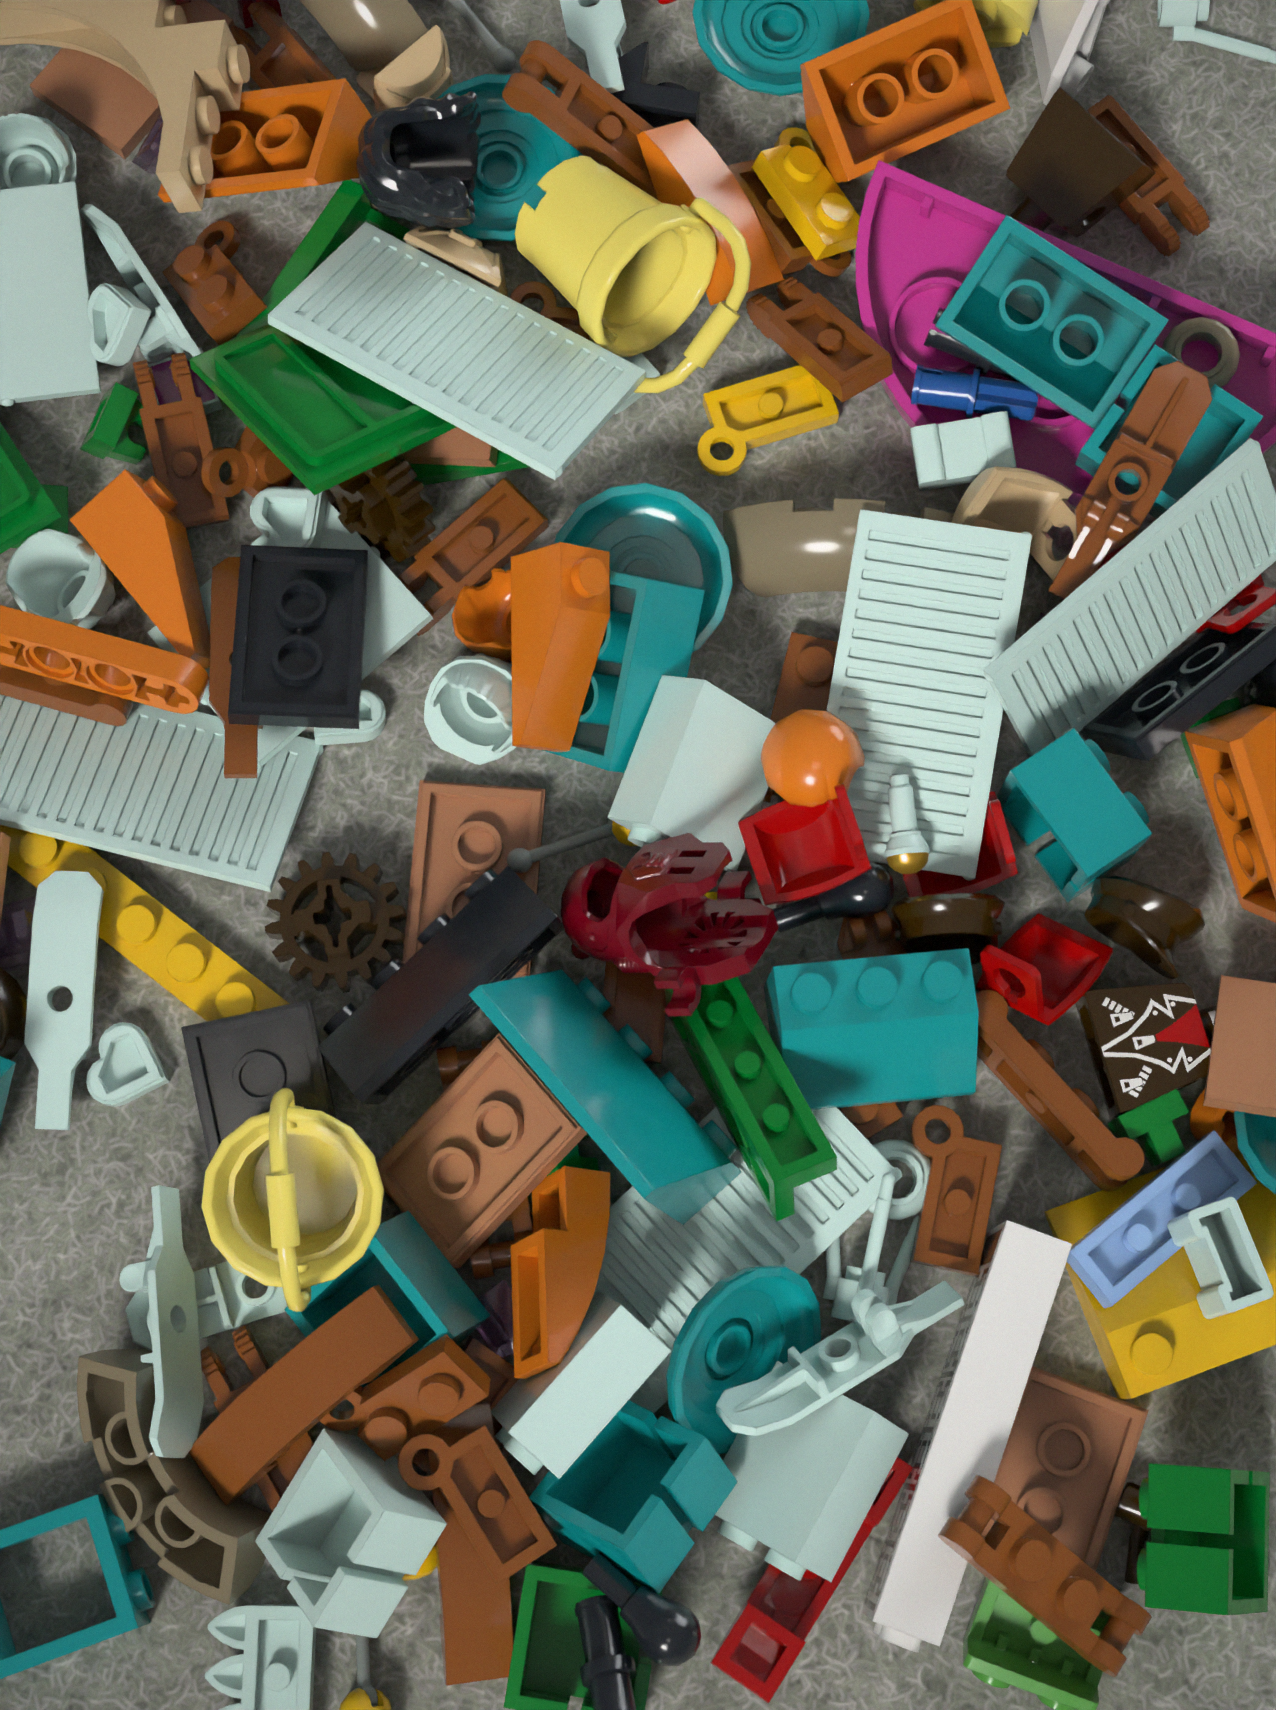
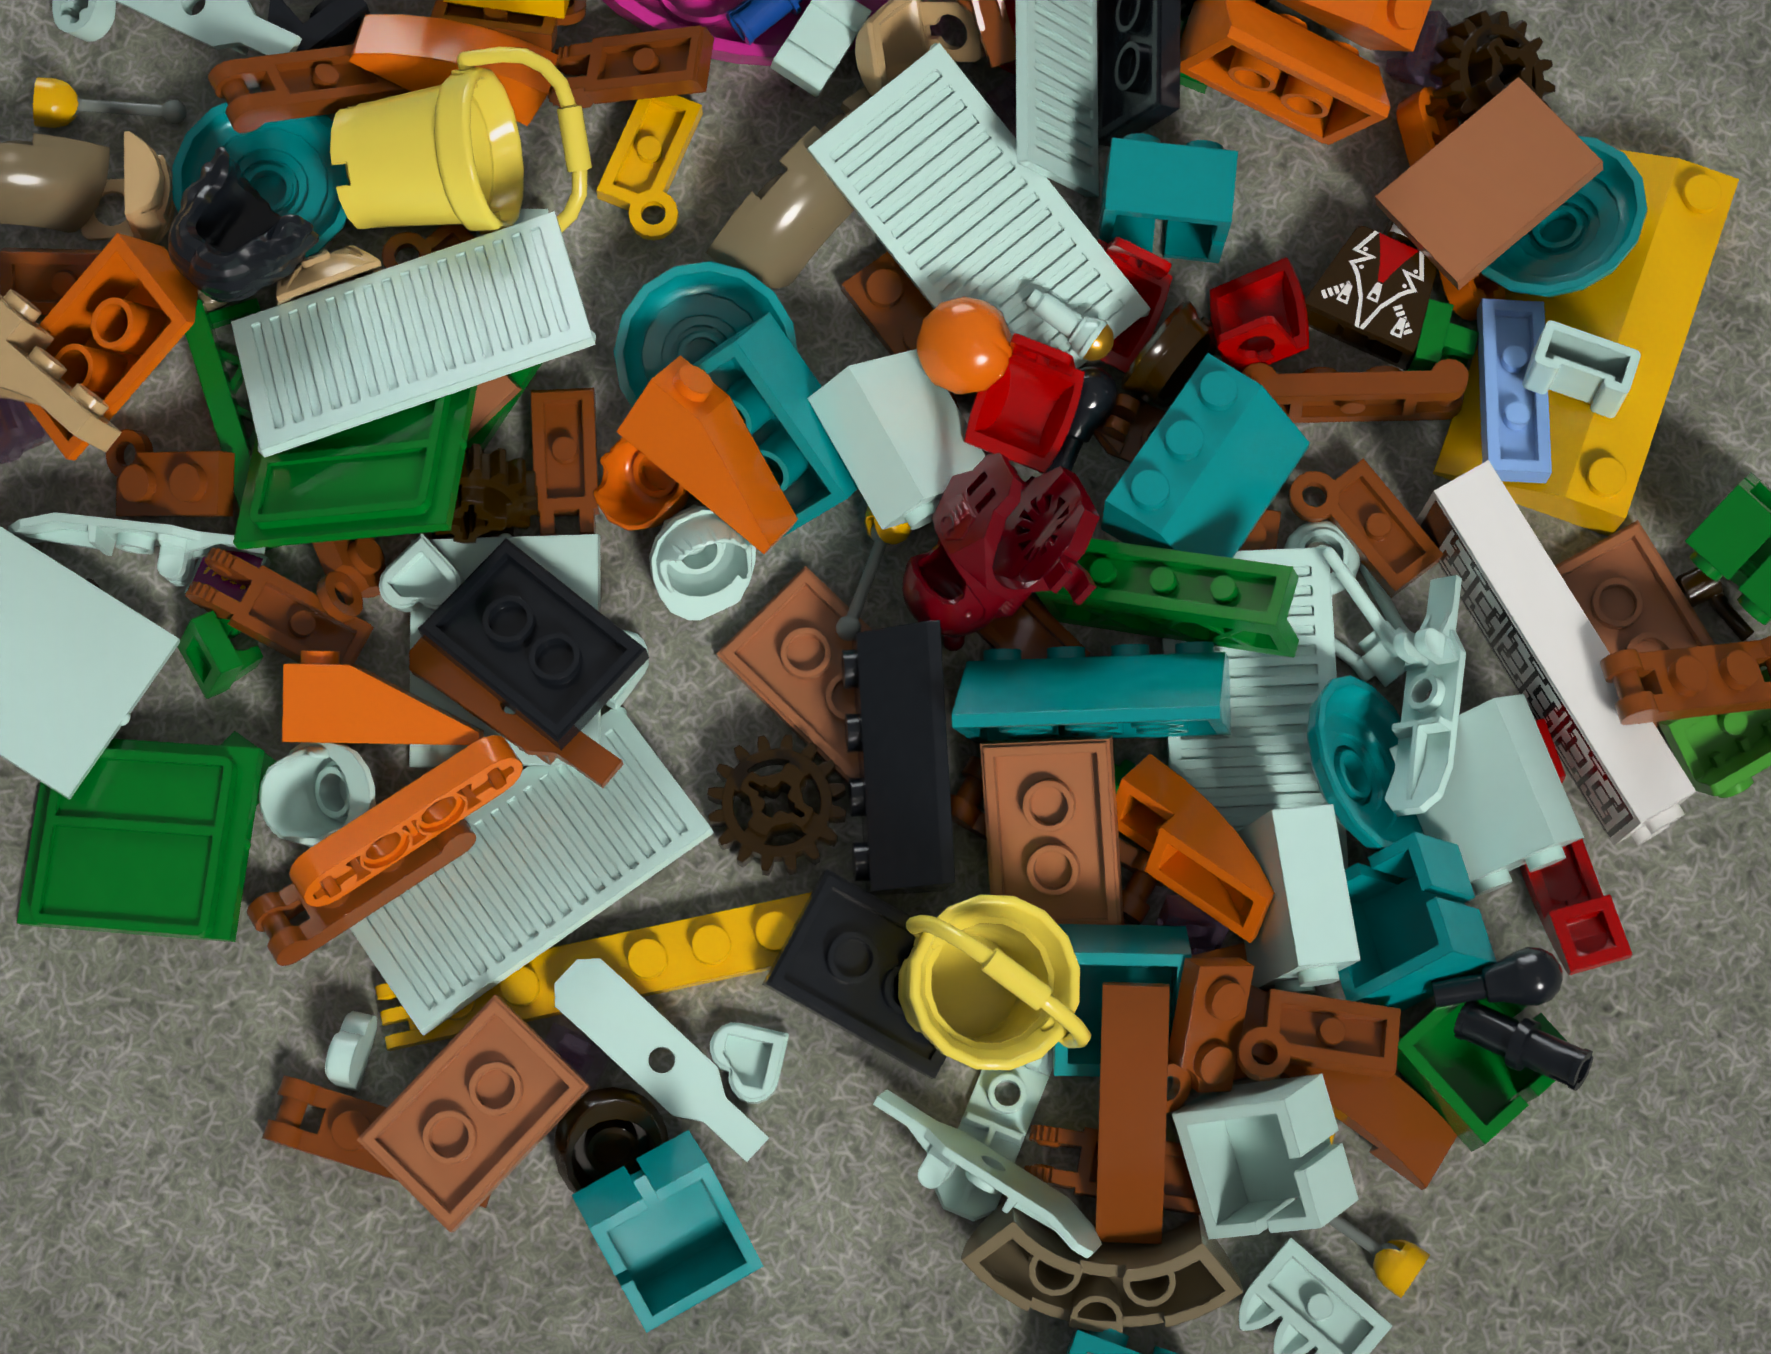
camera: 55 degrees left, 0 degrees up
light aqua tile [87,283,152,366] -> none
dark brown piece [1084,876,1205,979] -> none

